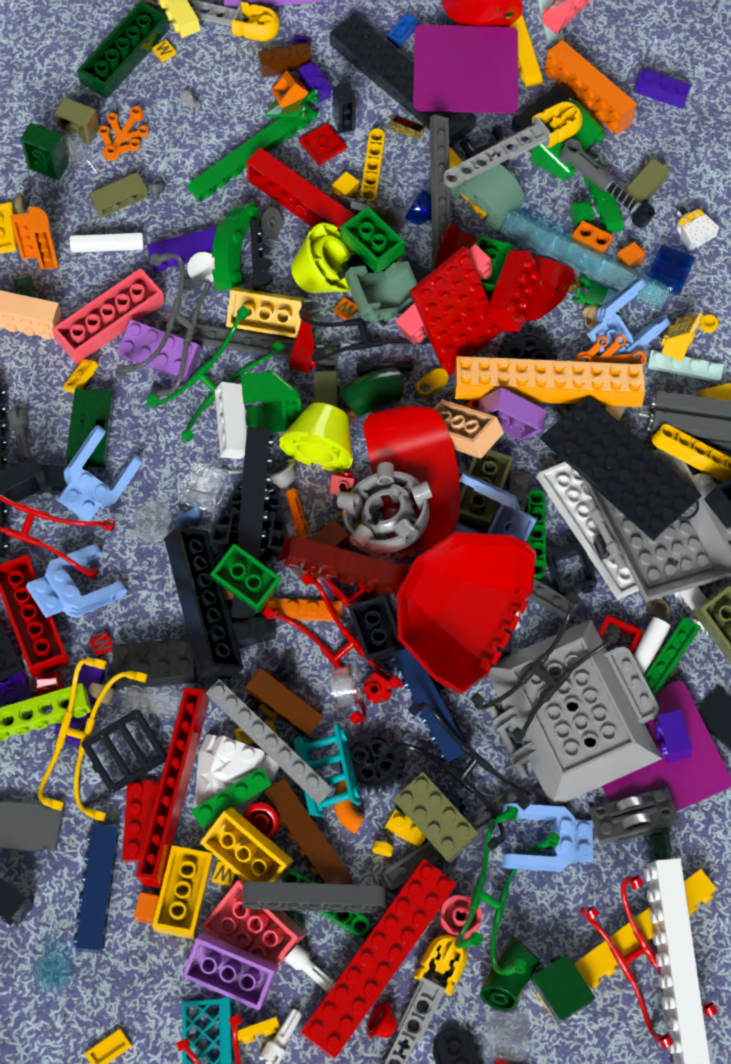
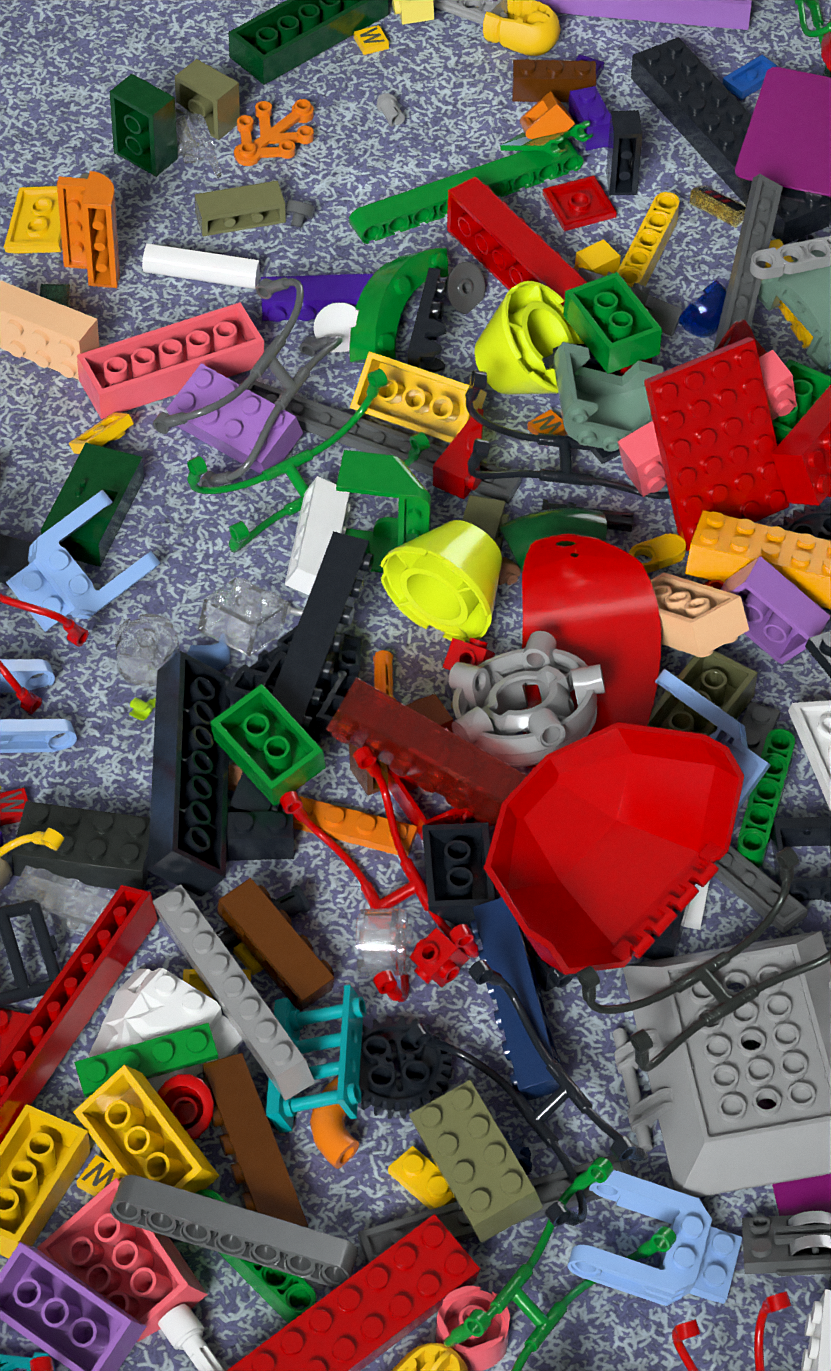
camera: 15 degrees right, 15 degrees down
light grey hat [270,459,296,488] -> none
yellow tile [372,841,394,857] -> none
none -> lime hand [129,697,156,721]

